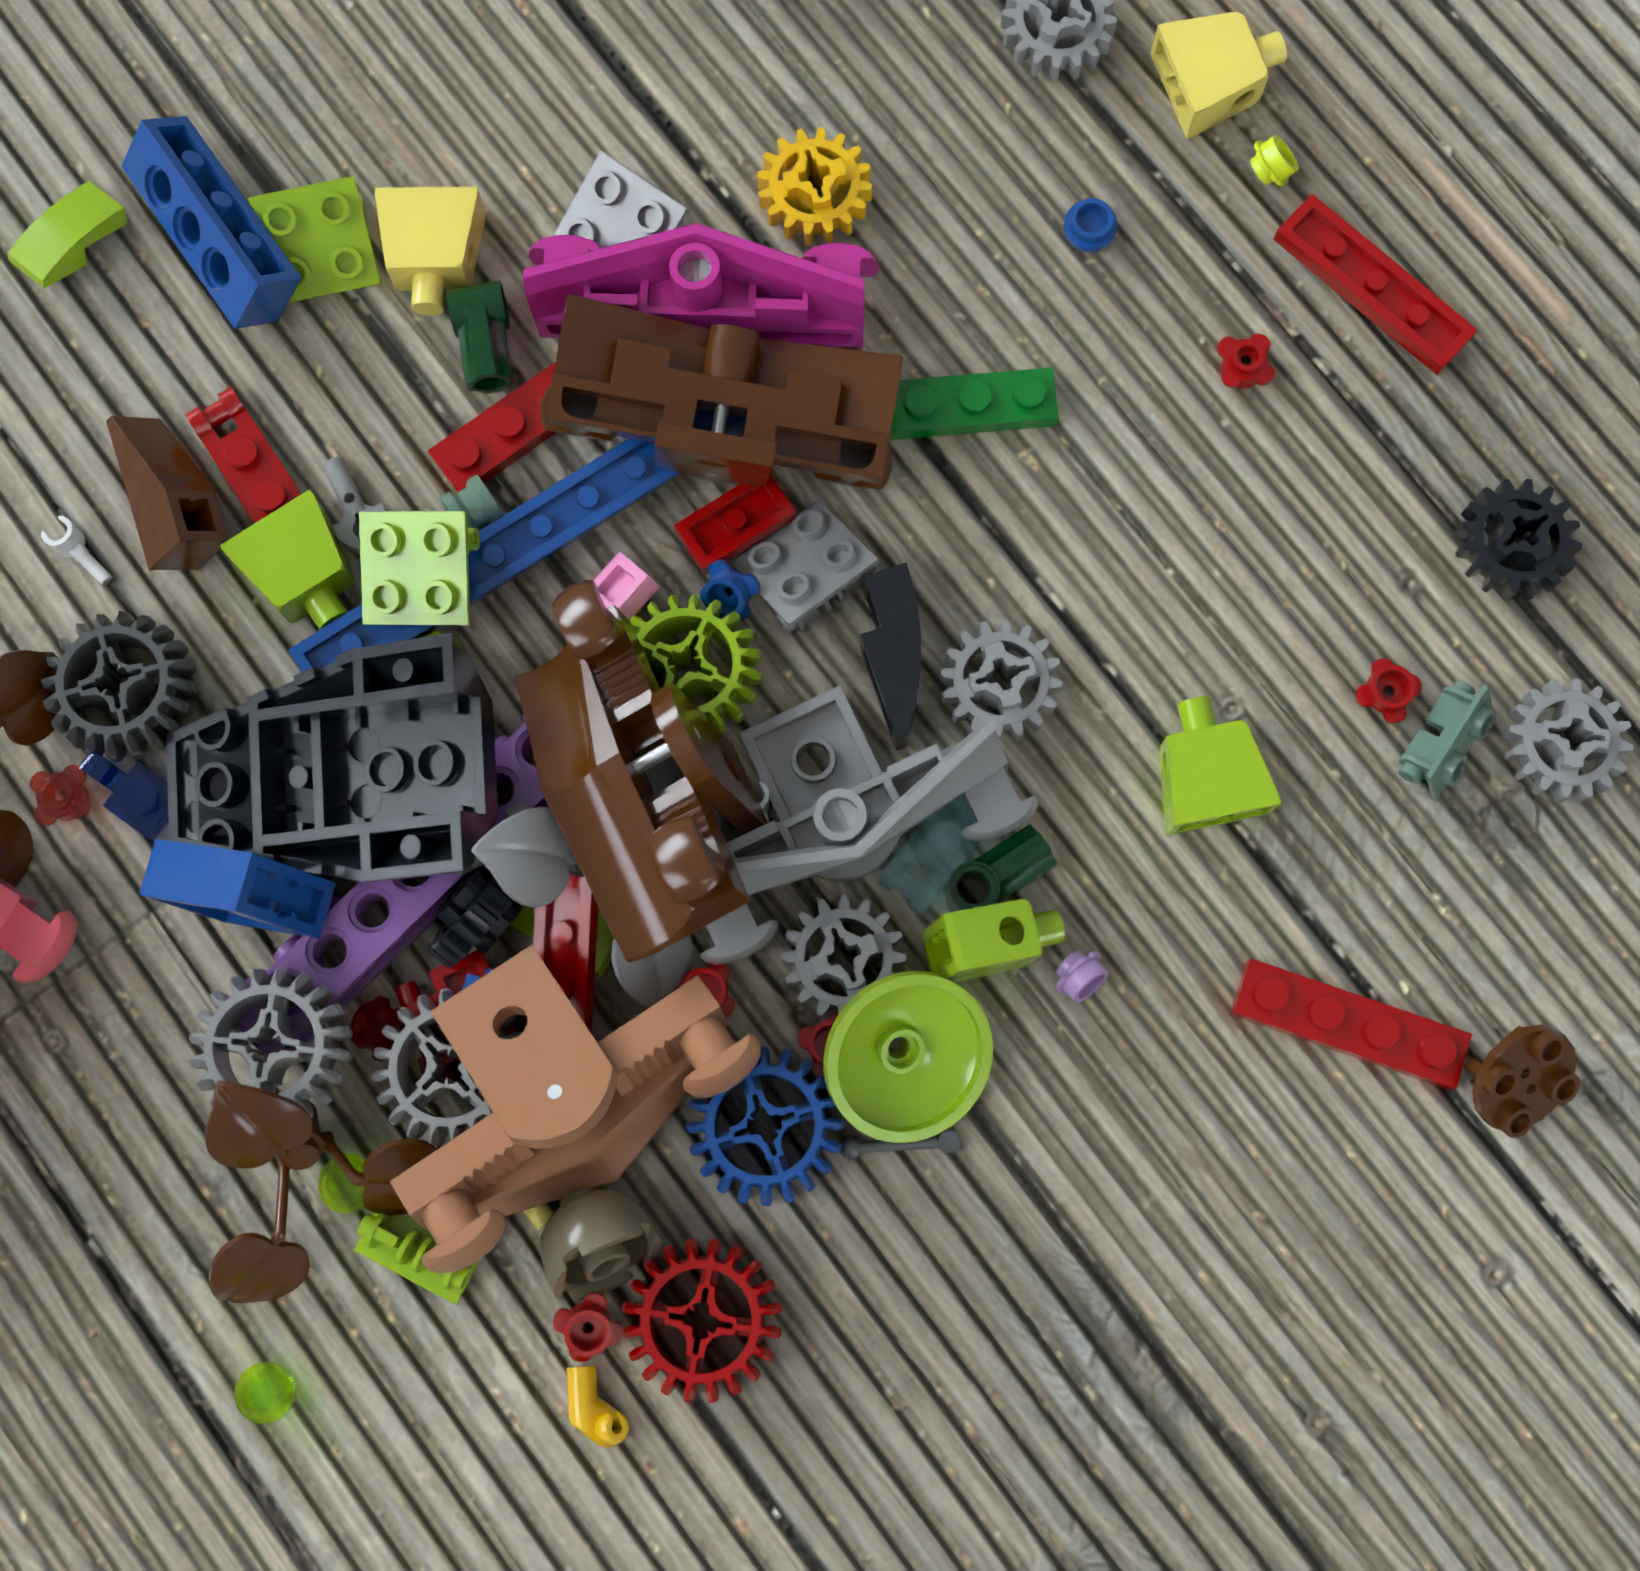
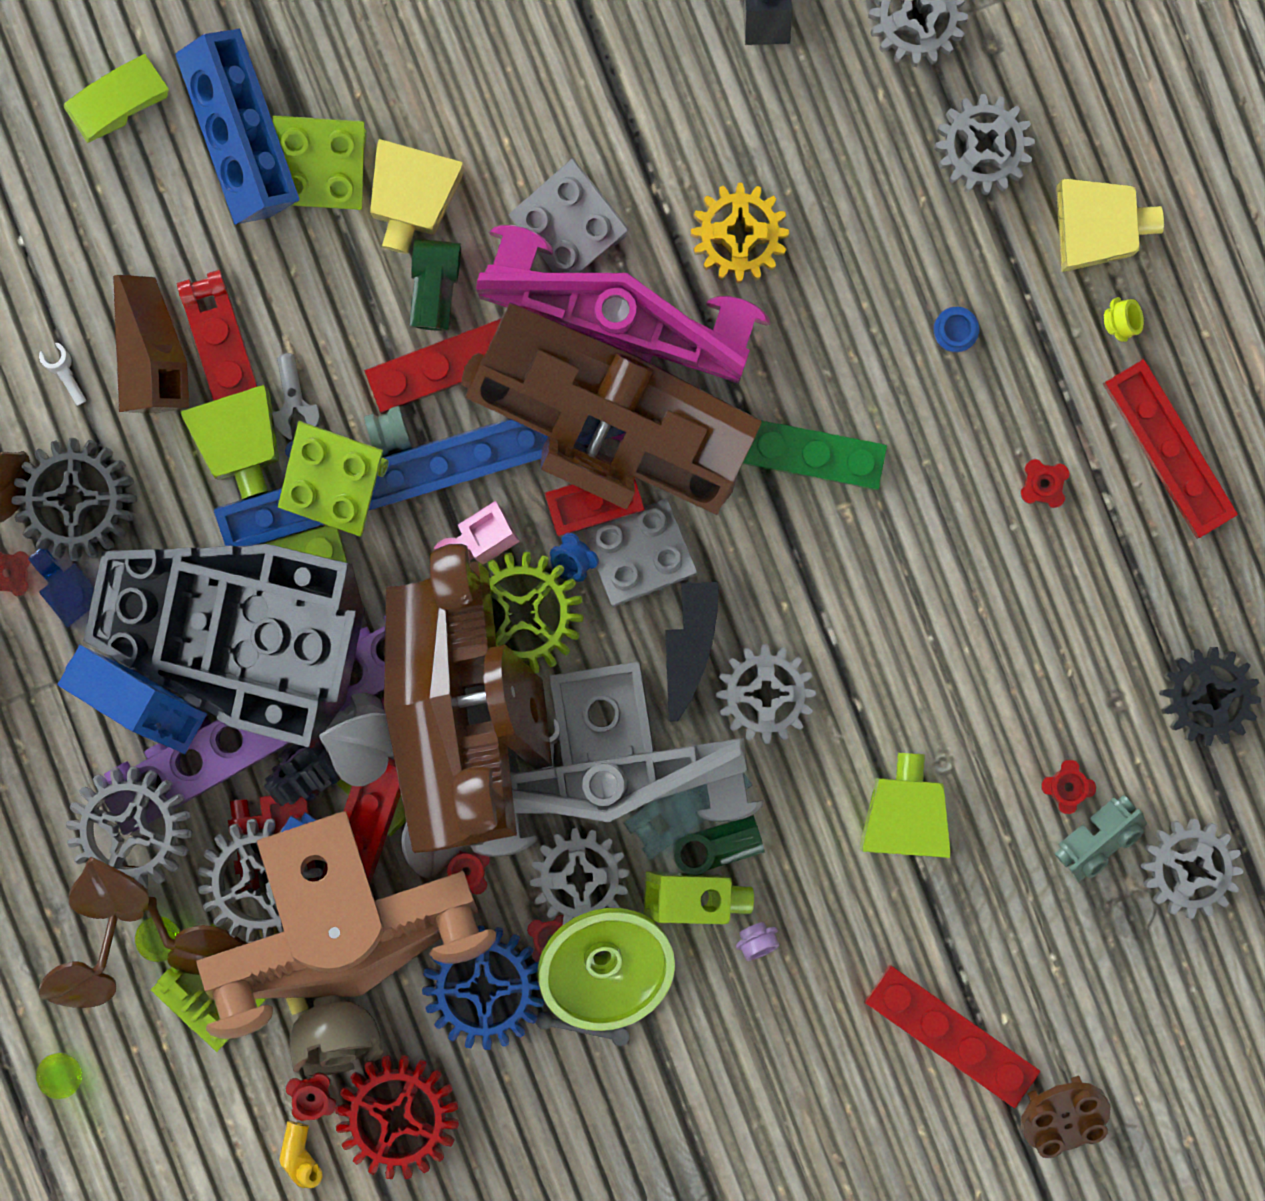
camera: 10 degrees right, 10 degrees up
clear red plate [350,996,406,1062] -> none

